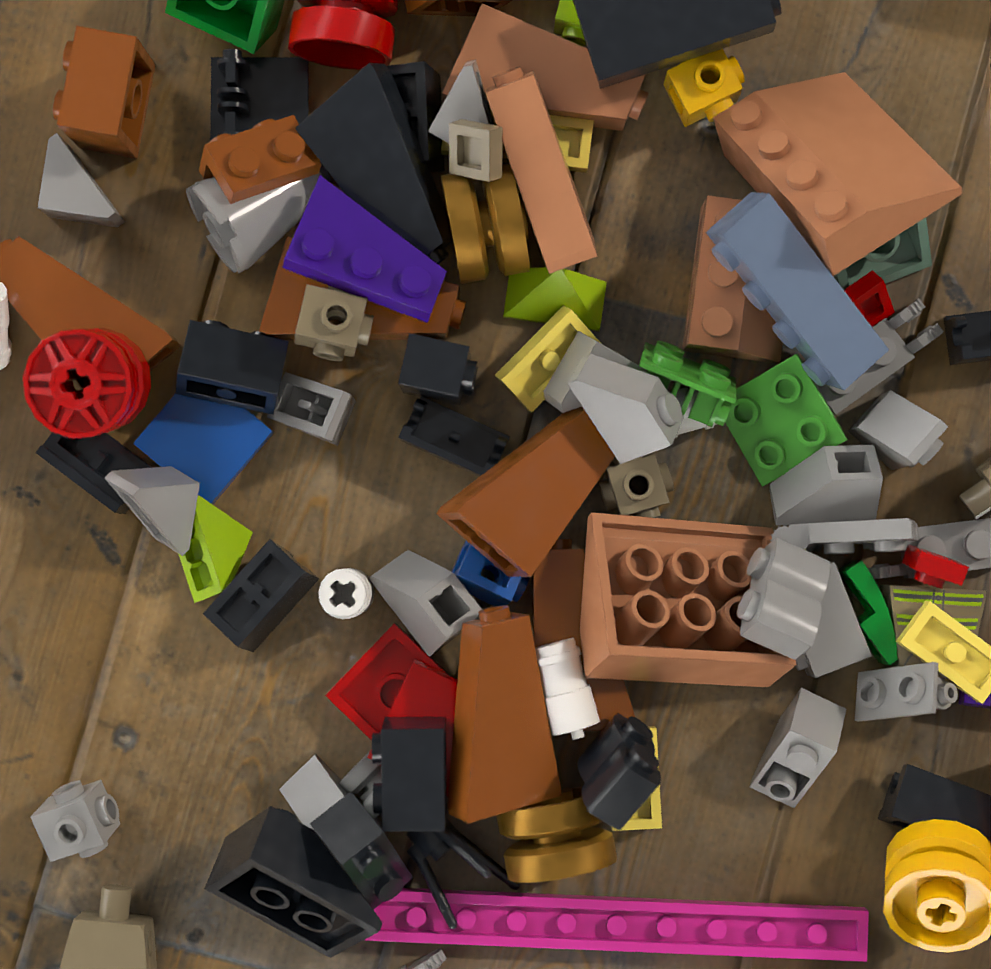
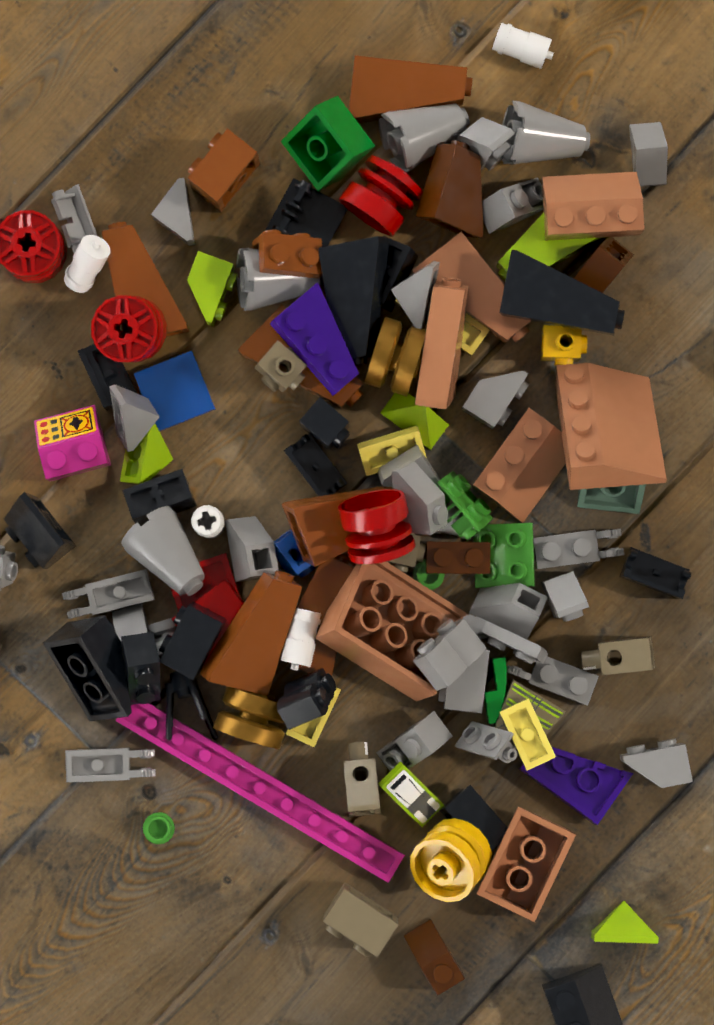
camera: 30 degrees right, 0 degrees up
black brick [176,320,289,415] -> none
light grey slope [267,372,356,446] -> none
dark tan plate [449,119,502,182] -> none
sand blue brick [706,192,889,390] -> none
red plate [844,270,895,327] -> none
red plate [902,544,969,589] -> none
none -> black slope [4,492,76,569]
none -> dark pink slope [34,405,111,482]
none -> light grey hinge [62,569,155,619]
none -> light grey cone [121,506,205,596]
none -> lime slope [187,251,238,327]
none -> red wheel [338,489,416,564]
none -> dark tan torso [343,742,381,817]
none -> slope [378,761,445,827]
none -> bright green plate [413,559,445,590]
none -> reddish brown plate [426,541,491,574]
none -> light grey slope [461,371,529,430]

